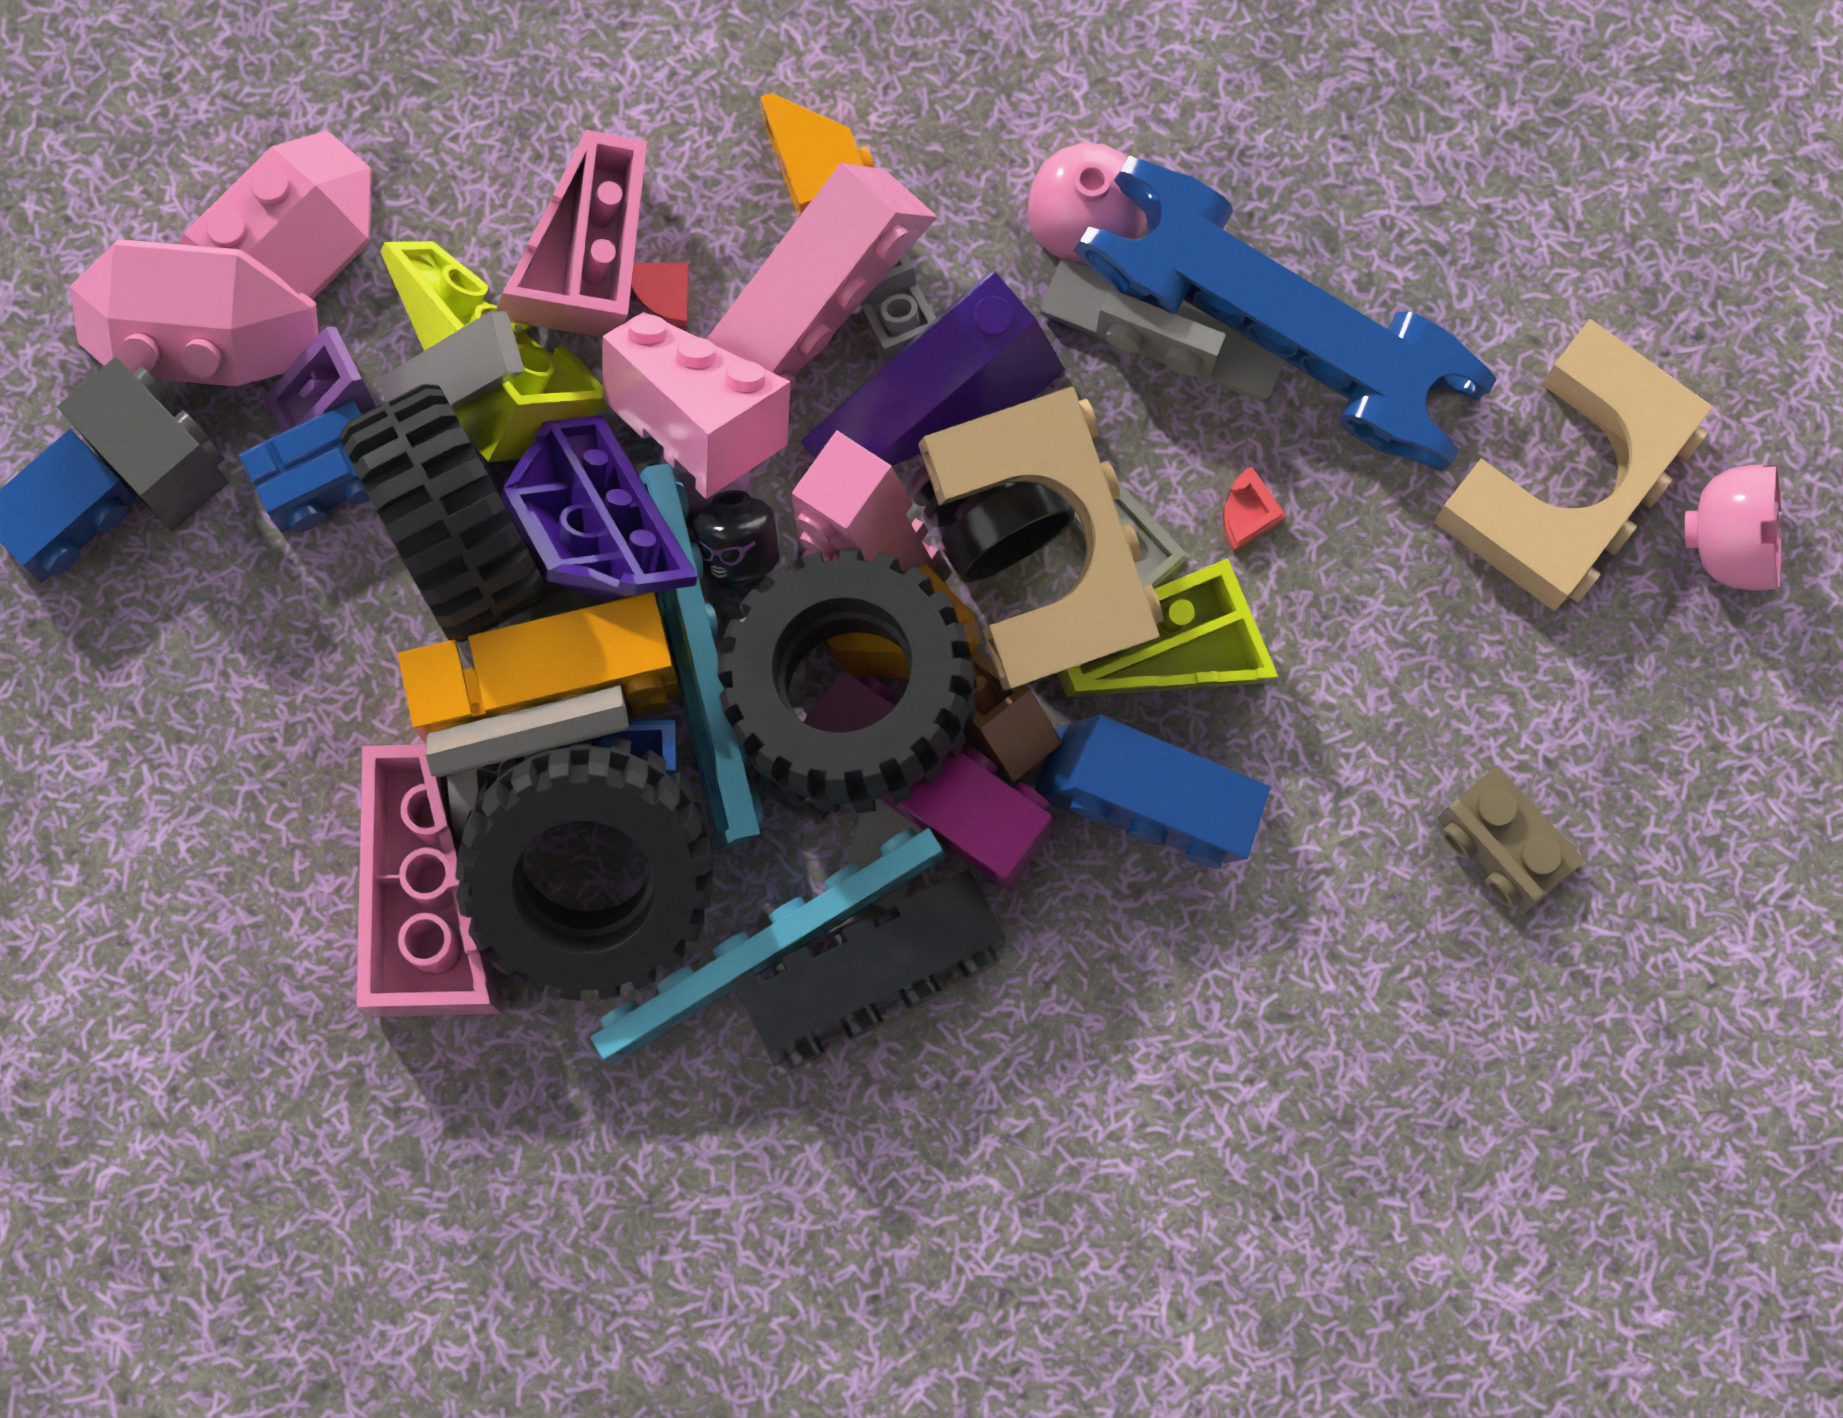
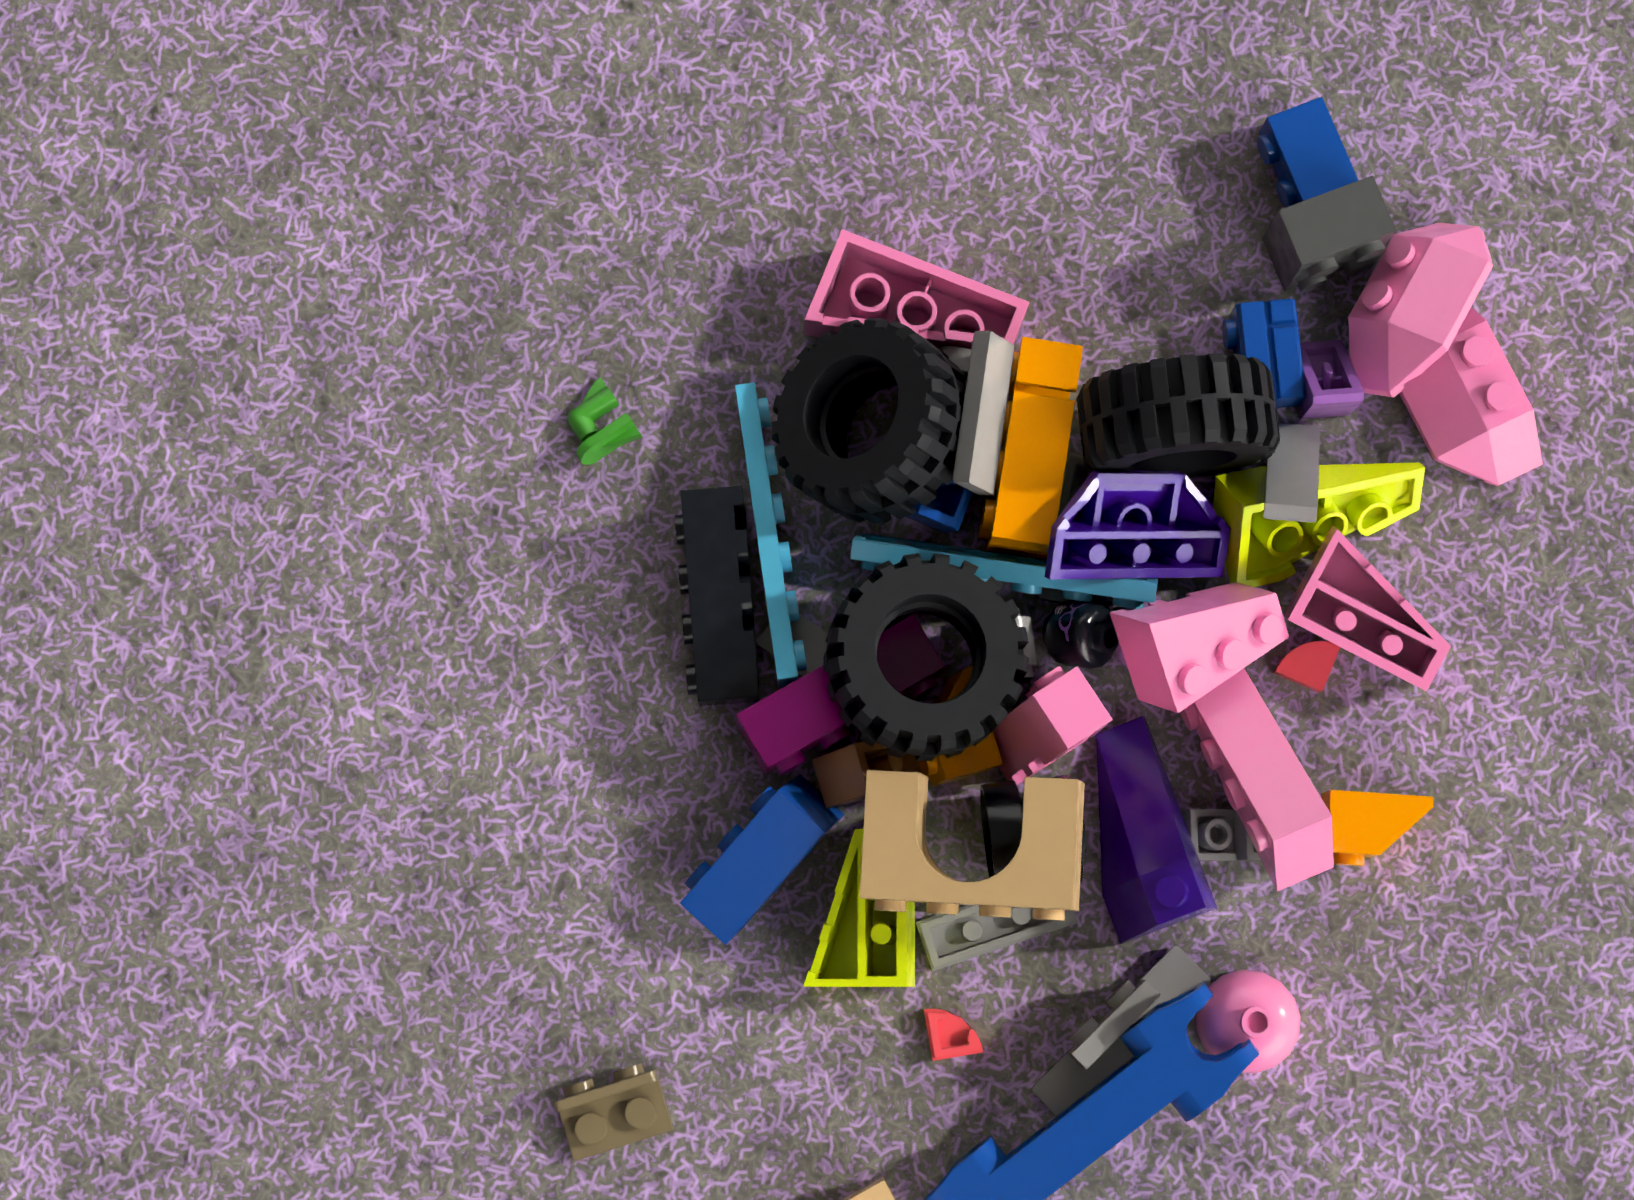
camera: 115 degrees right, 5 degrees up
none -> bright green piece [567,377,642,465]

